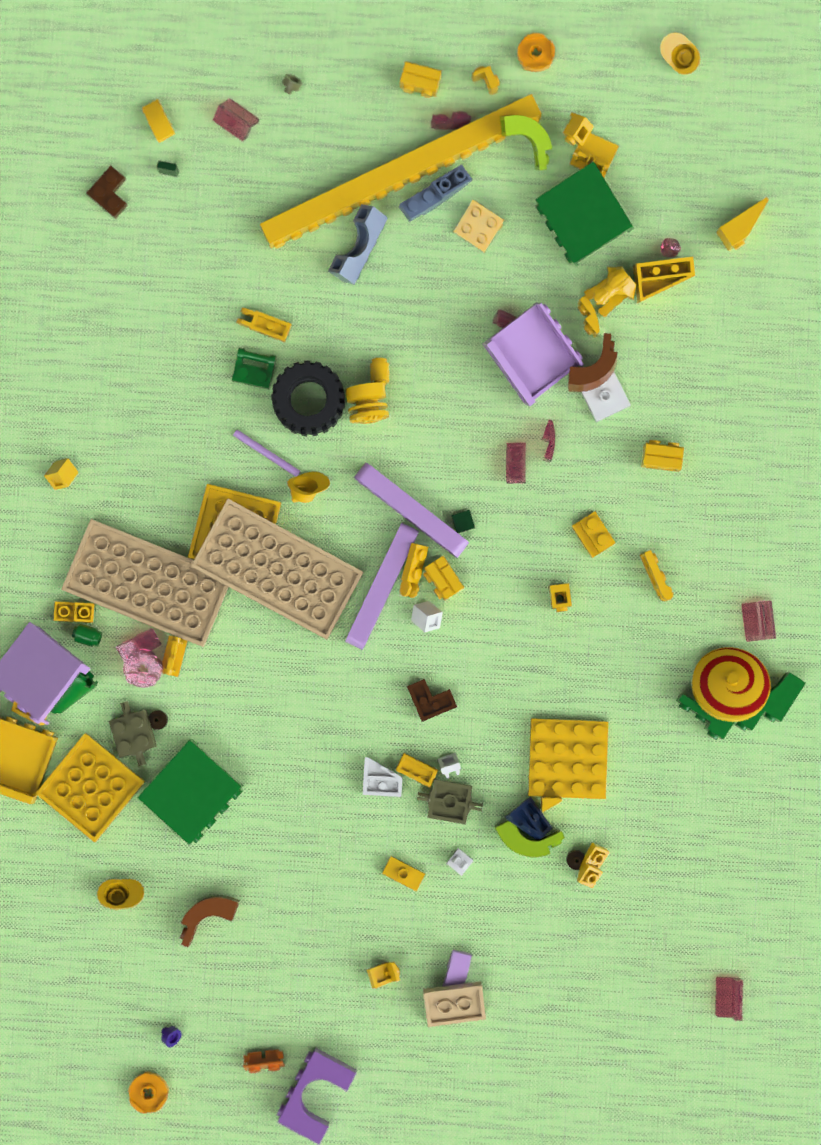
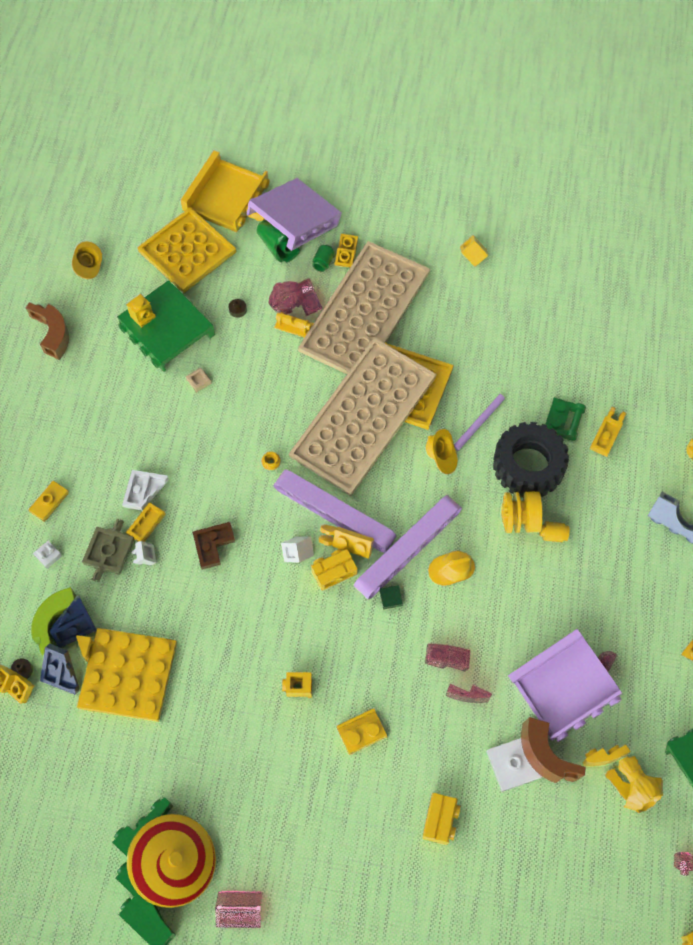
camera: 100 degrees right, 20 degrees down
olive plate [109,701,157,766] -> none
yellow wedge [633,257,695,303] -> none
yellow hinge [640,550,674,602] -> none
none -> dark blue wing [40,643,80,695]
none -> yellow brick [126,294,156,328]
none -> tan tile [186,368,212,393]
none -> yellow plate [261,452,281,470]
none -> yellow piece [428,551,475,586]

